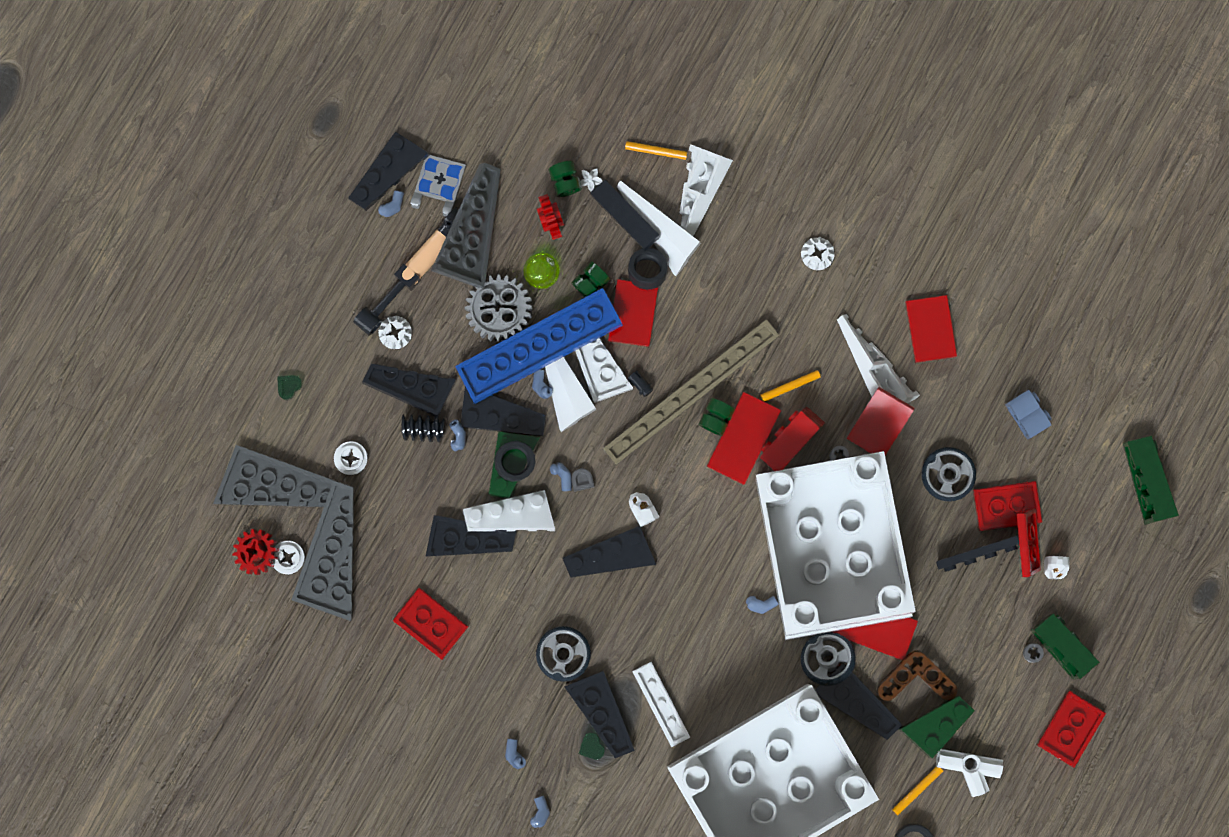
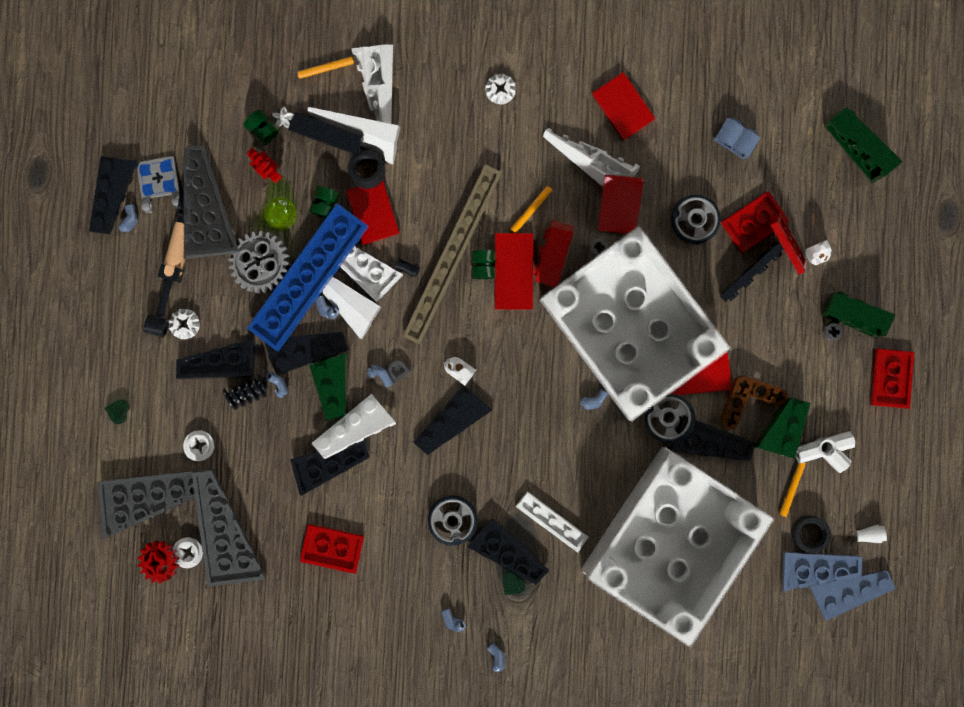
camera: 30 degrees left, 5 degrees up
black tyre [494,441,536,482] -> none

